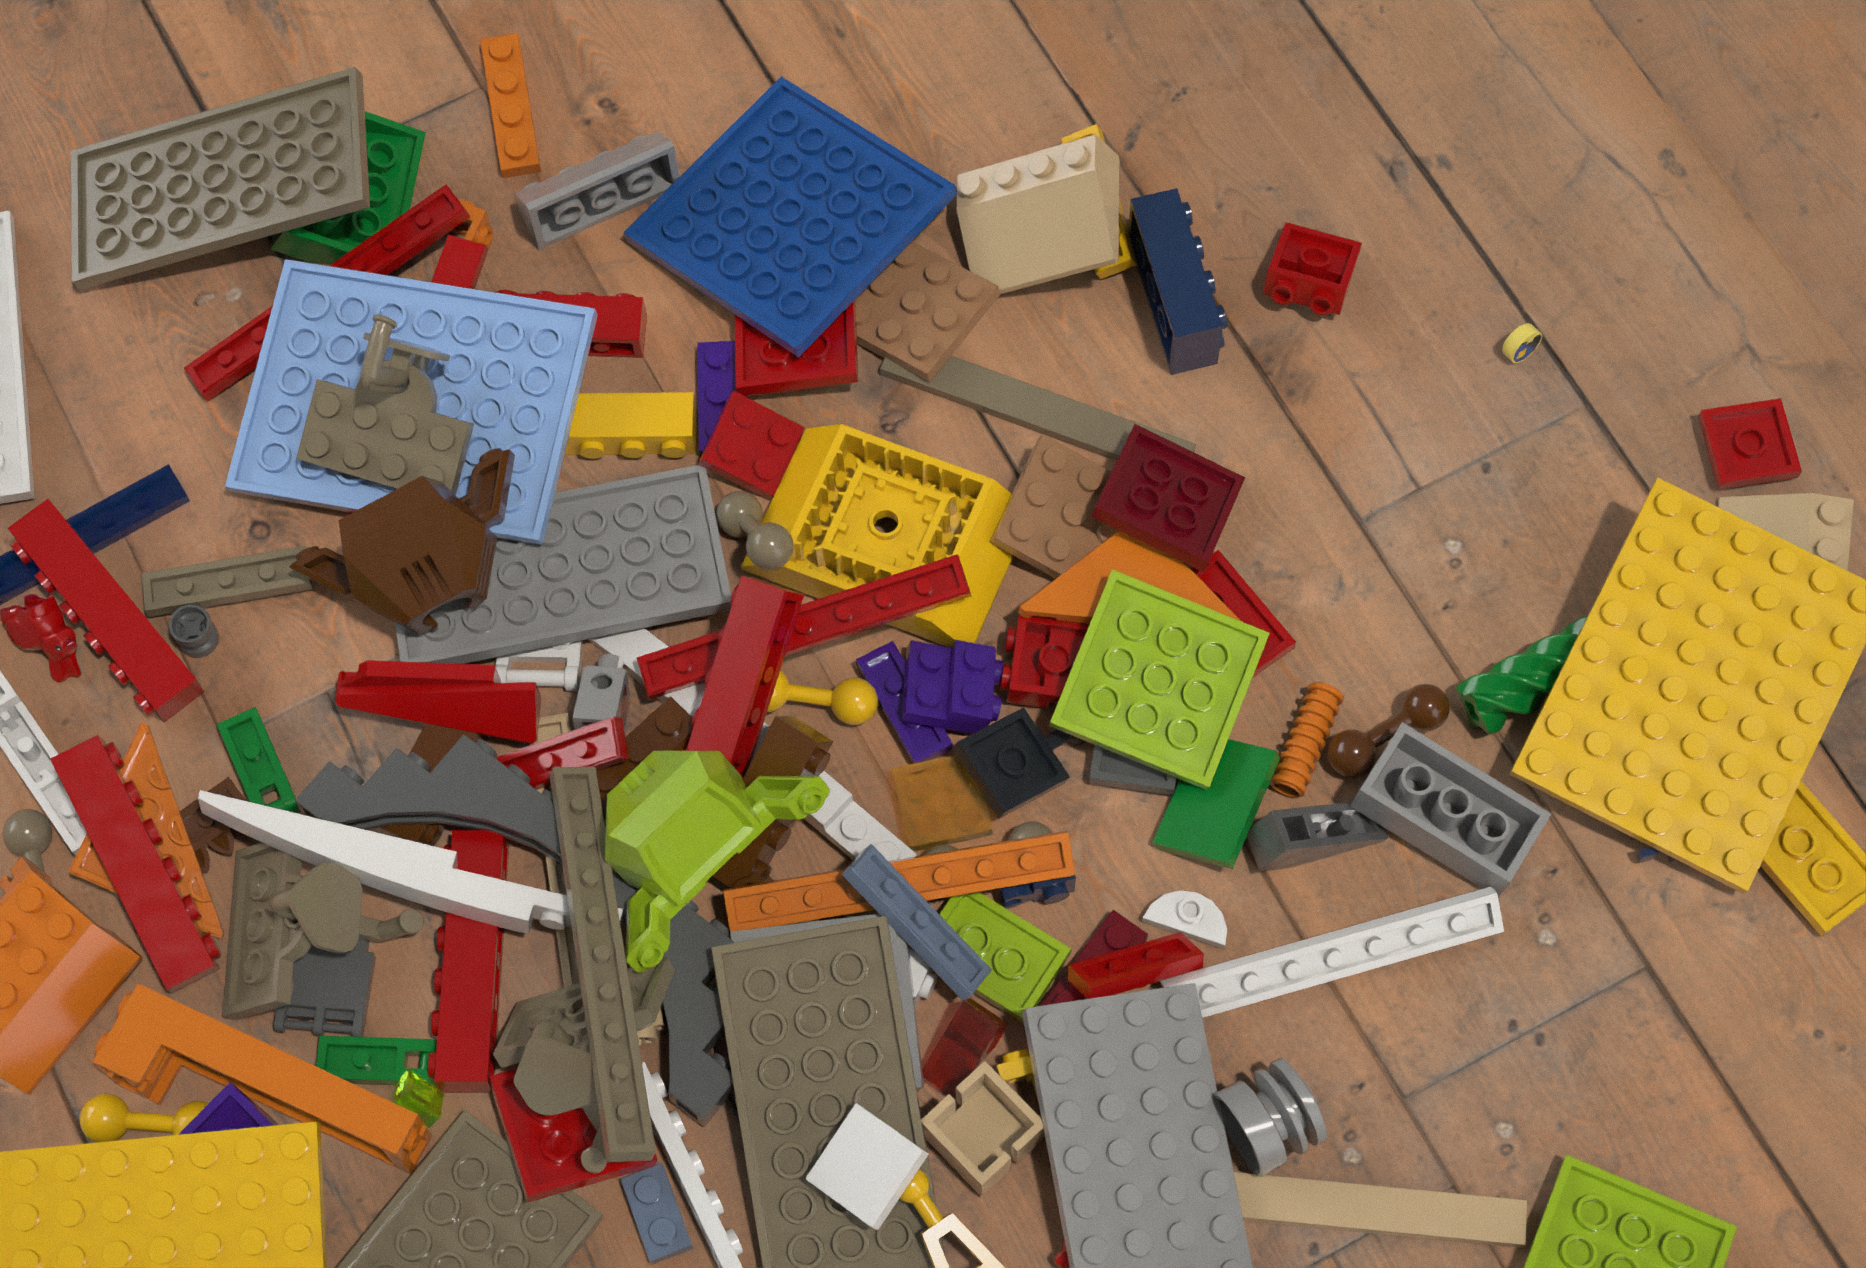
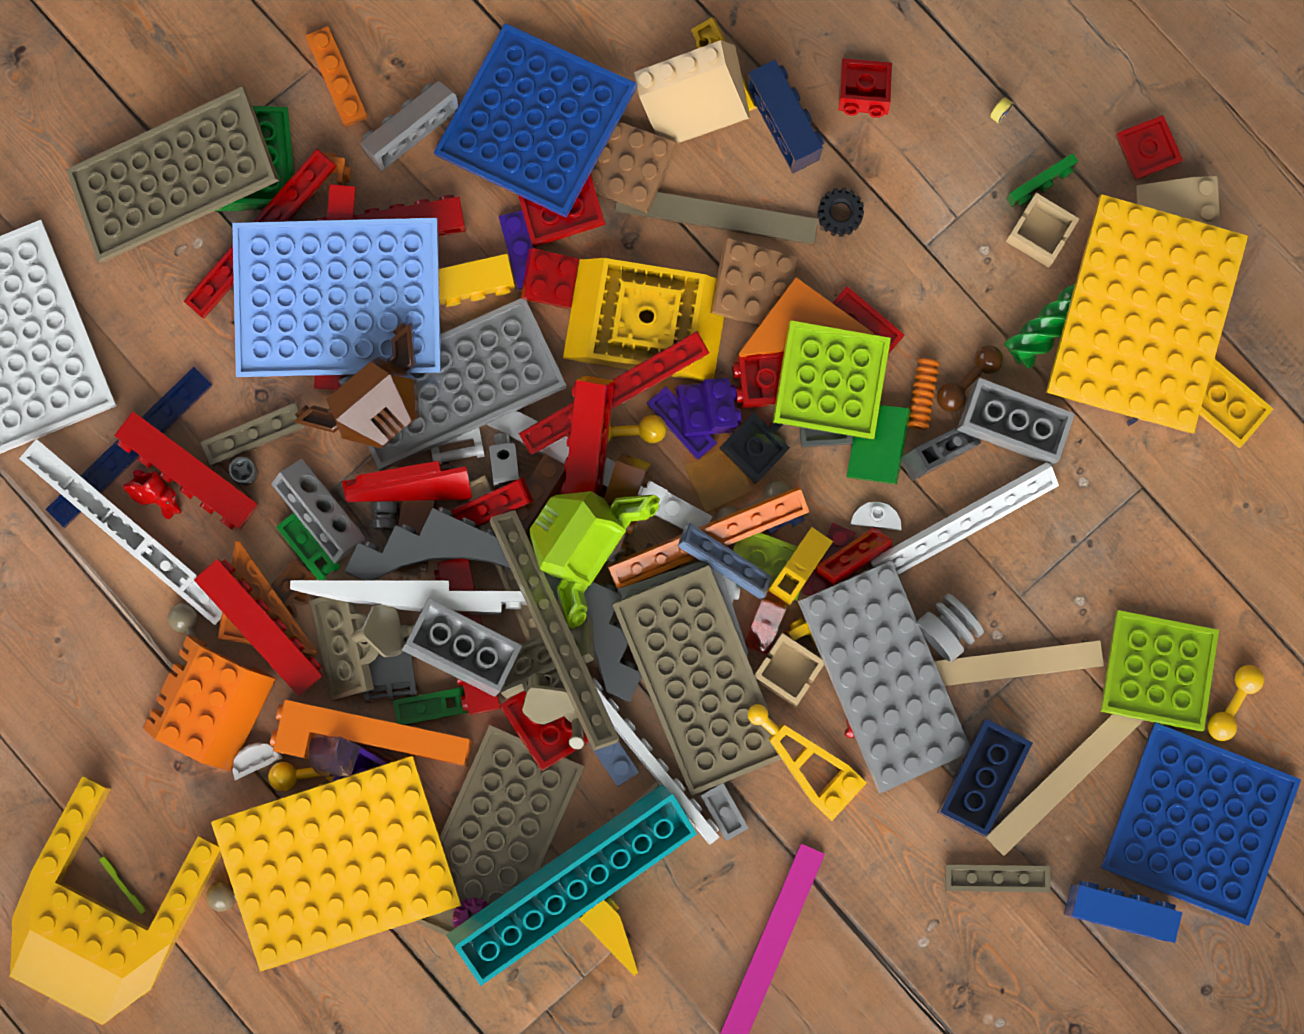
camera: 20 degrees left, 15 degrees up
dark tan plate [296,315,474,495] -> none
clear neon green plate [395,1069,444,1128] -> none
dark tan piece [716,491,794,570] -> none
white tile [805,1103,929,1230] -> none
dark red plate [1090,424,1245,572] -> none
none -> white plate [232,742,282,780]
none -> light grey brick [271,459,366,564]
none -> brick [308,737,361,777]
none -> dark grey wheel [372,502,399,530]
none -> light grey slope [402,598,522,697]
none -> yellow slope [769,527,833,605]
none -> black tyre [817,188,864,237]
none -> tan piece [1006,193,1079,268]
none -> green plate [1007,153,1078,207]

